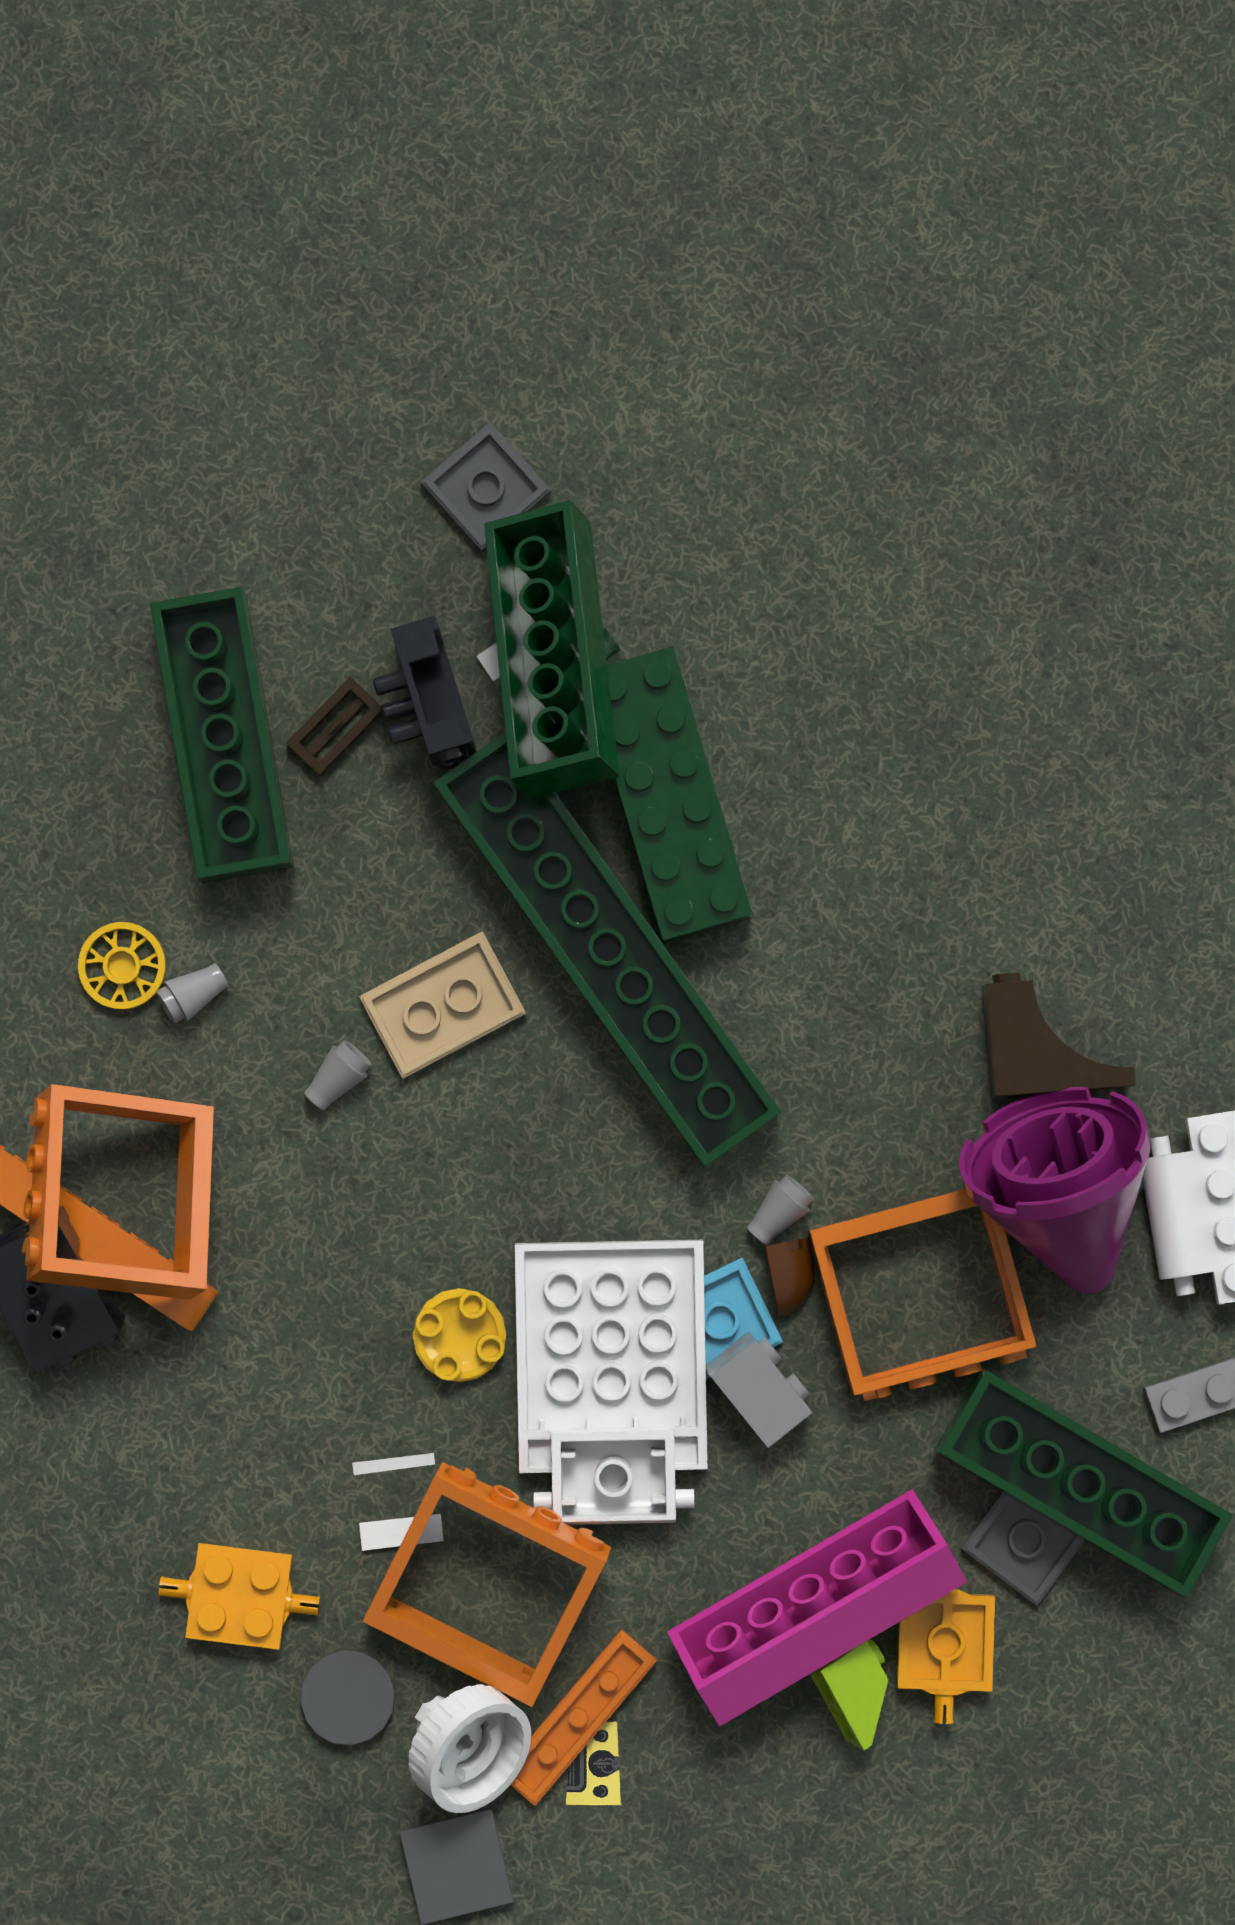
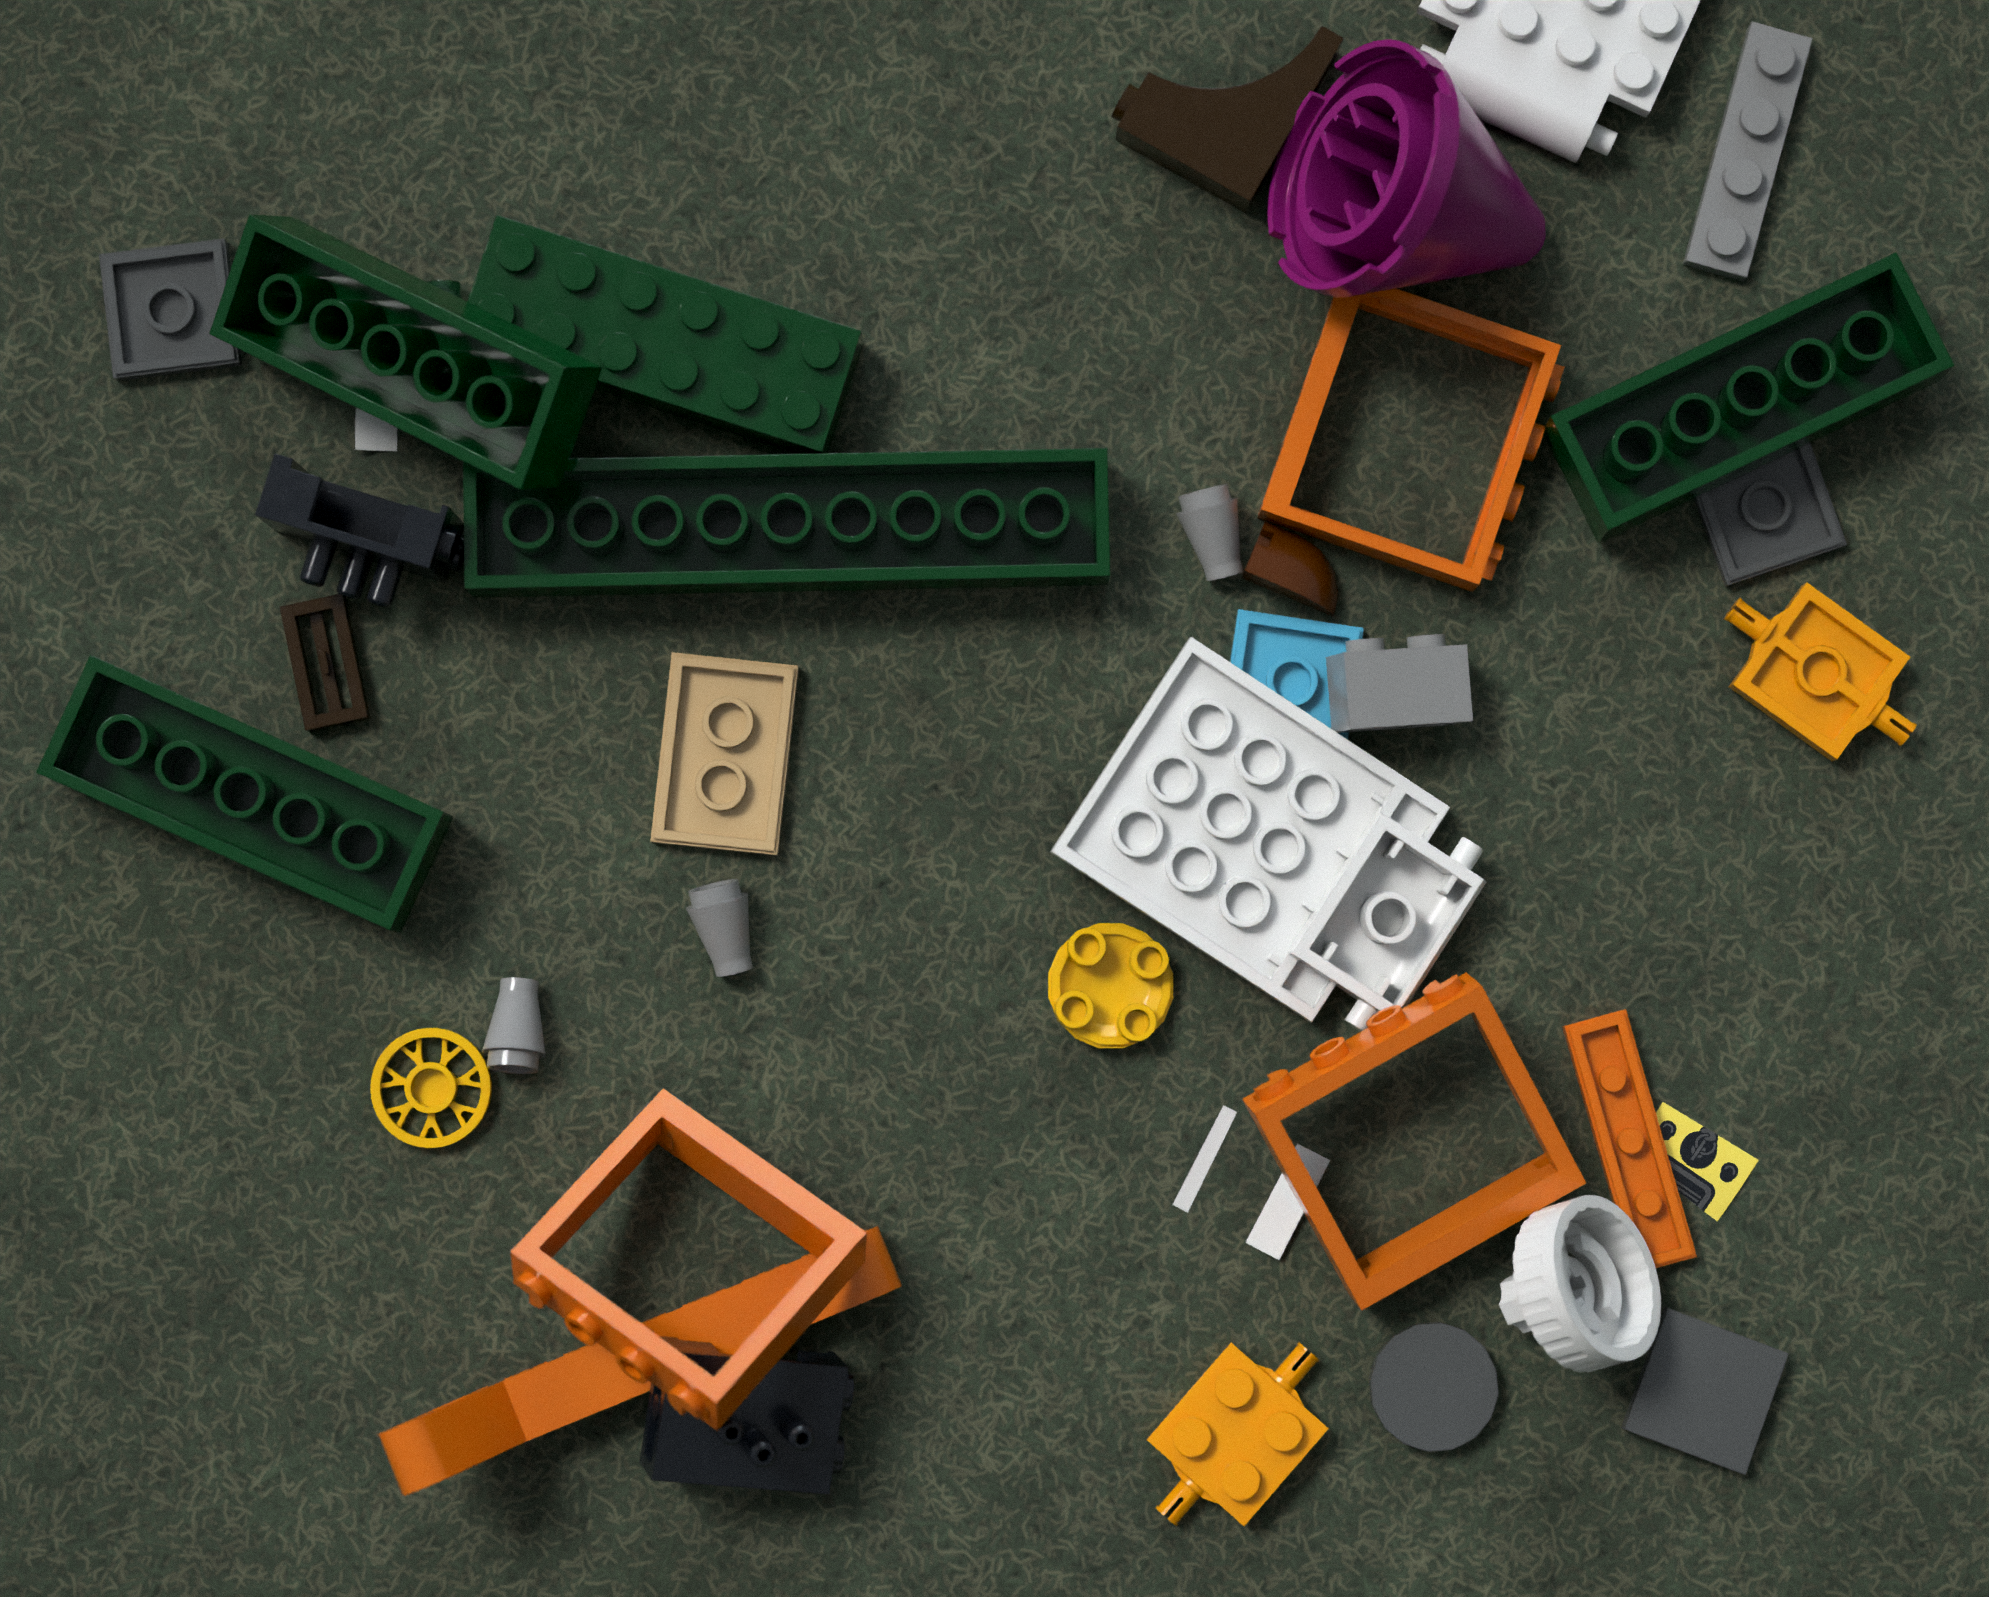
camera: 55 degrees left, 0 degrees up
dark pink brick [667,1489,967,1727] -> none
lime slope [810,1639,888,1751] -> none

